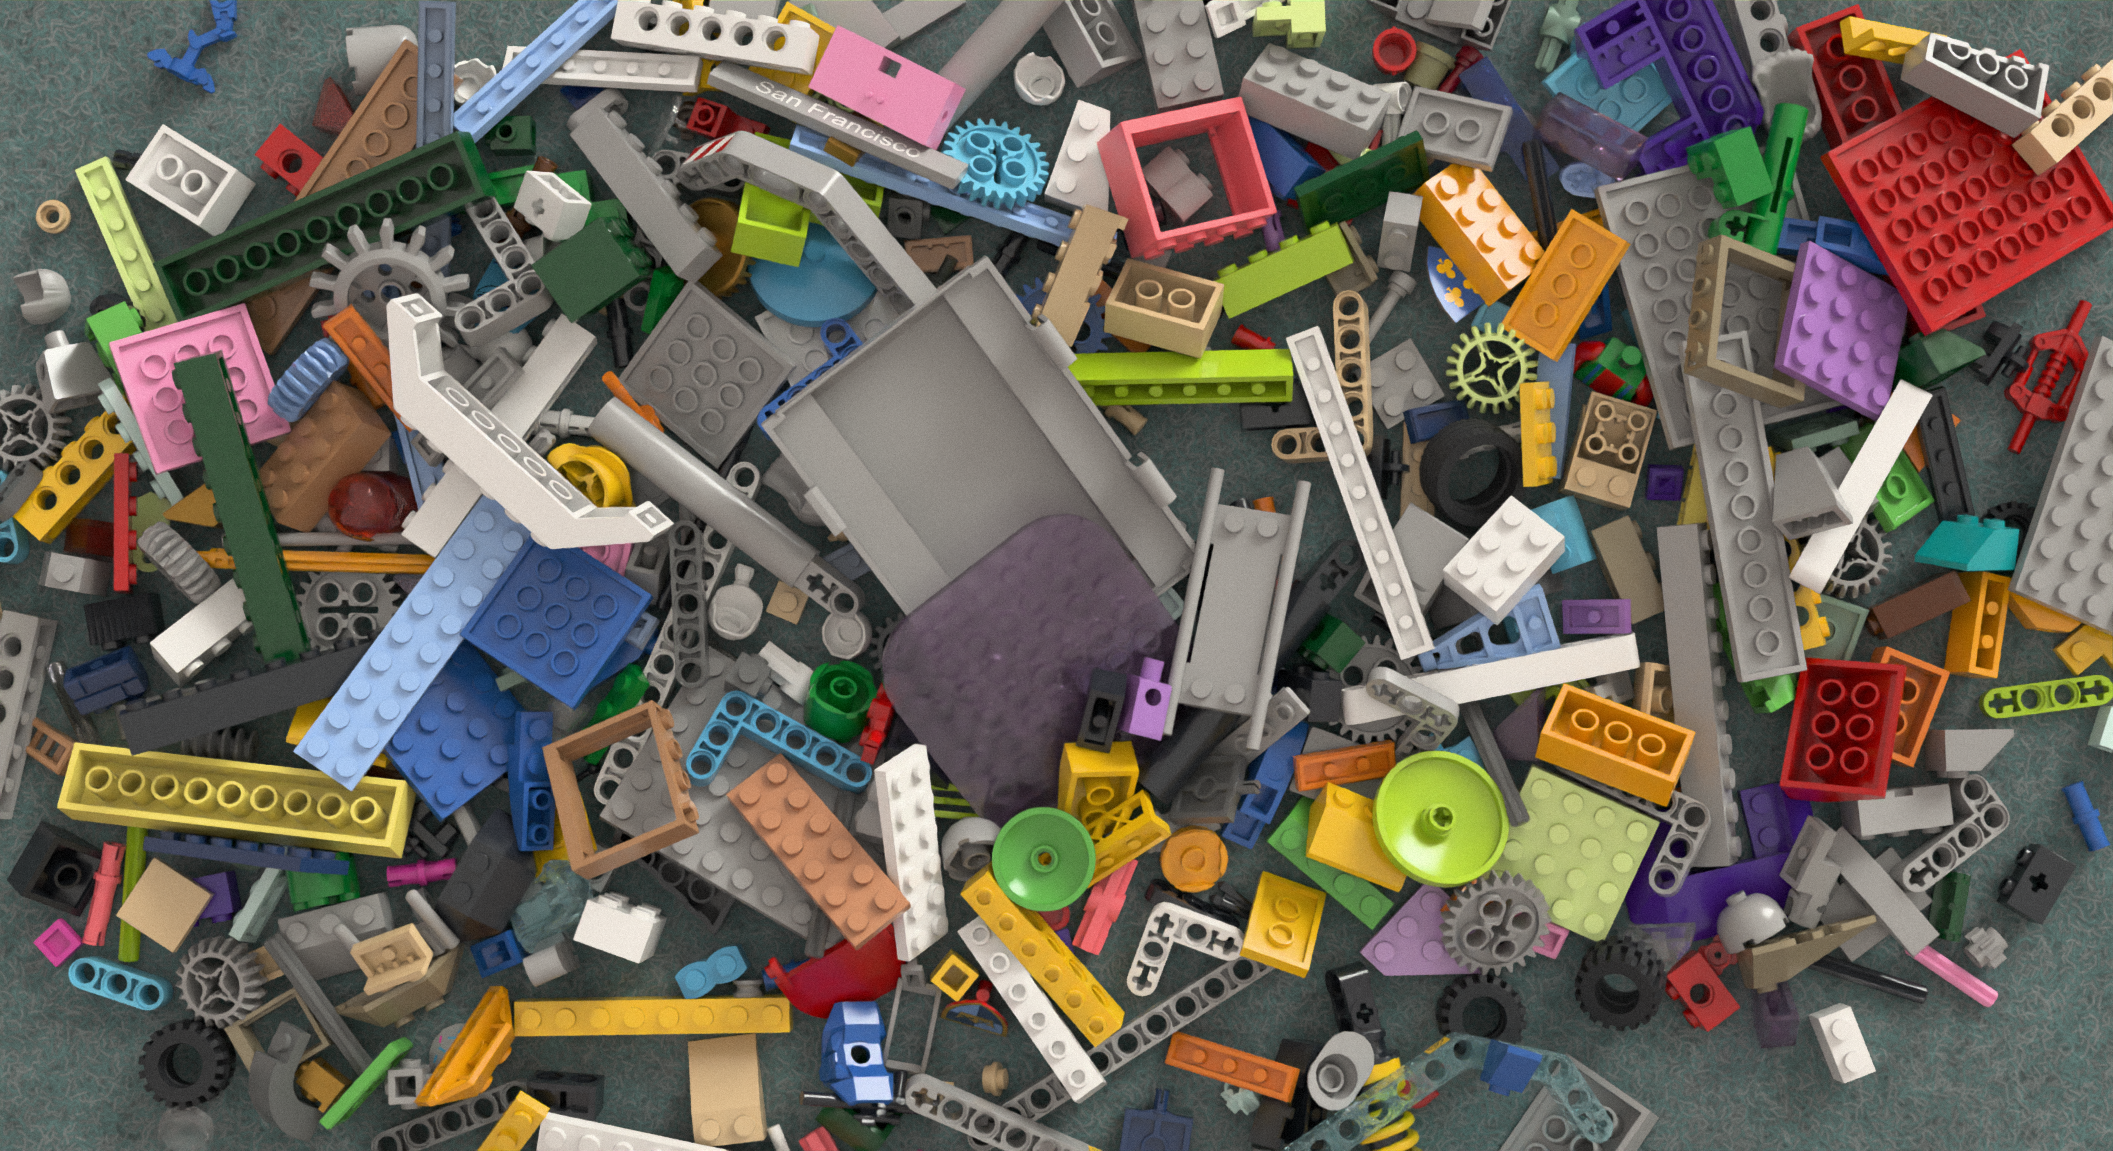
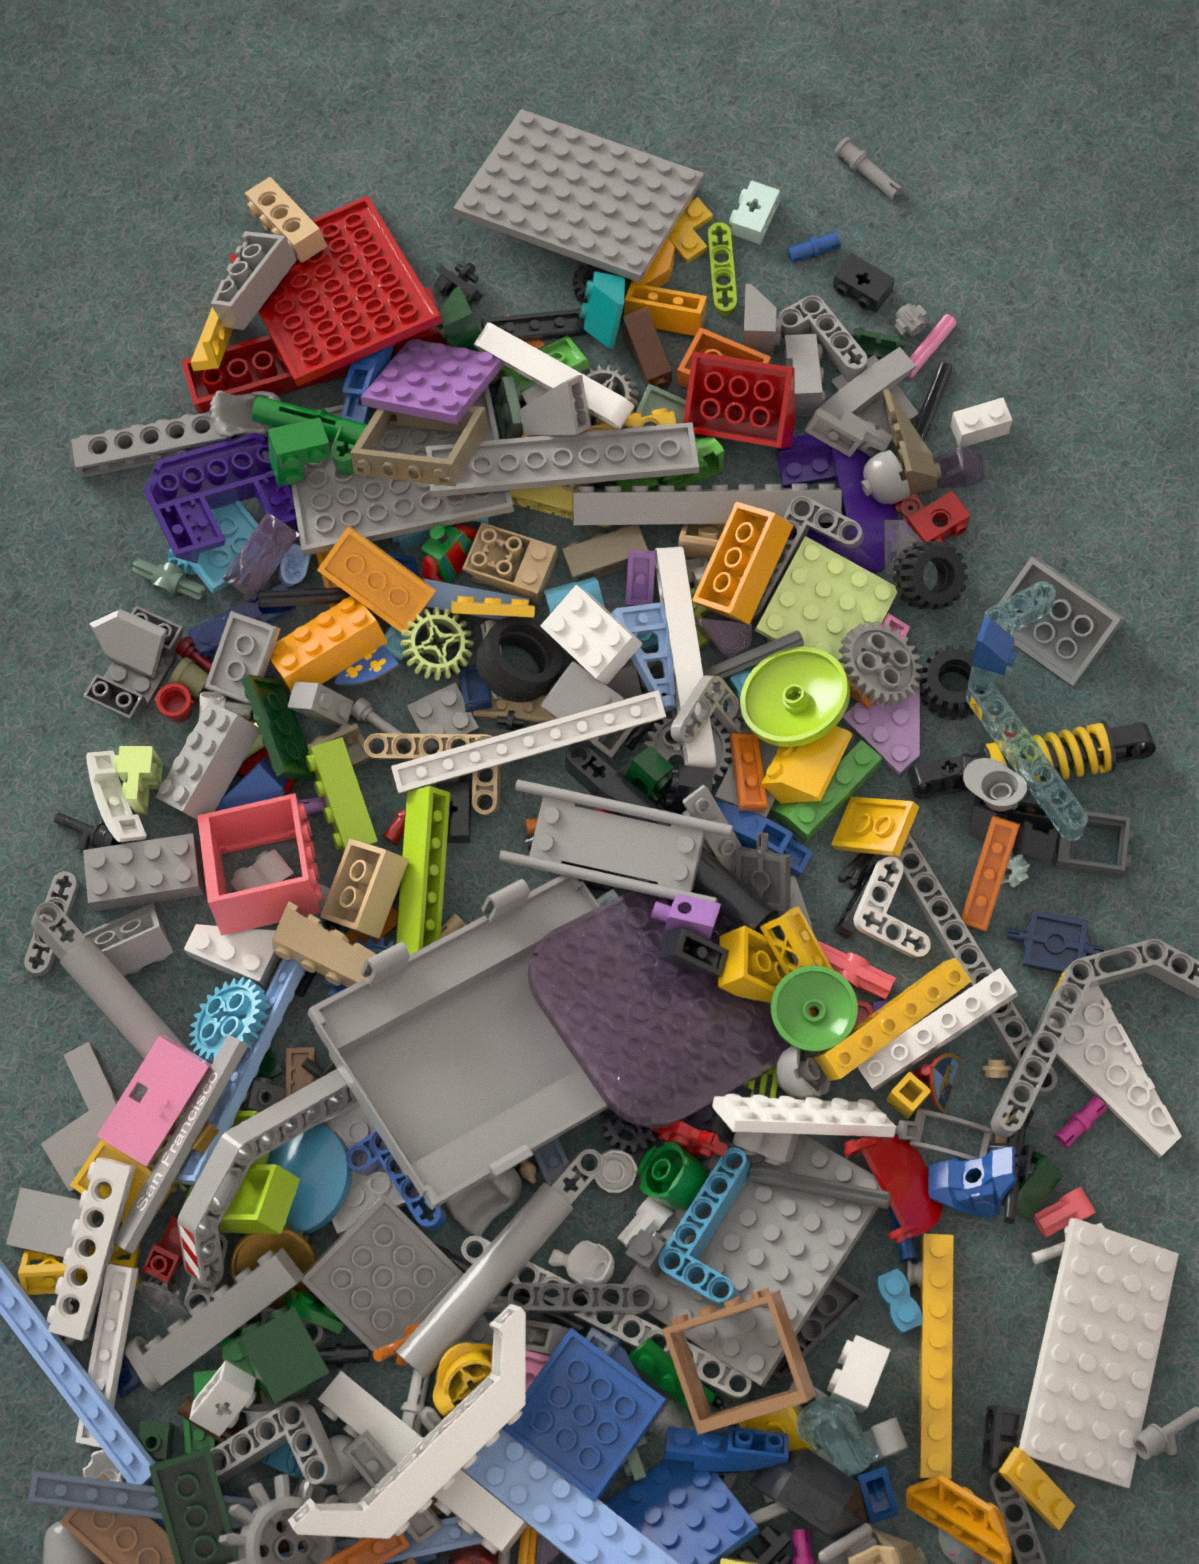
camera: 80 degrees left, 15 degrees down
tan slope [688,1033,768,1147] -> none
nougat plate [726,753,911,951] -> none
tan plate [766,581,809,625] -> none
black pin [992,230,1031,280] -> none
white hair [1013,52,1065,106] -> none
light orange tile [1159,825,1228,893] -> none
dark purple tile [1645,464,1684,501] -> none
red bar [2004,300,2092,454] -> none

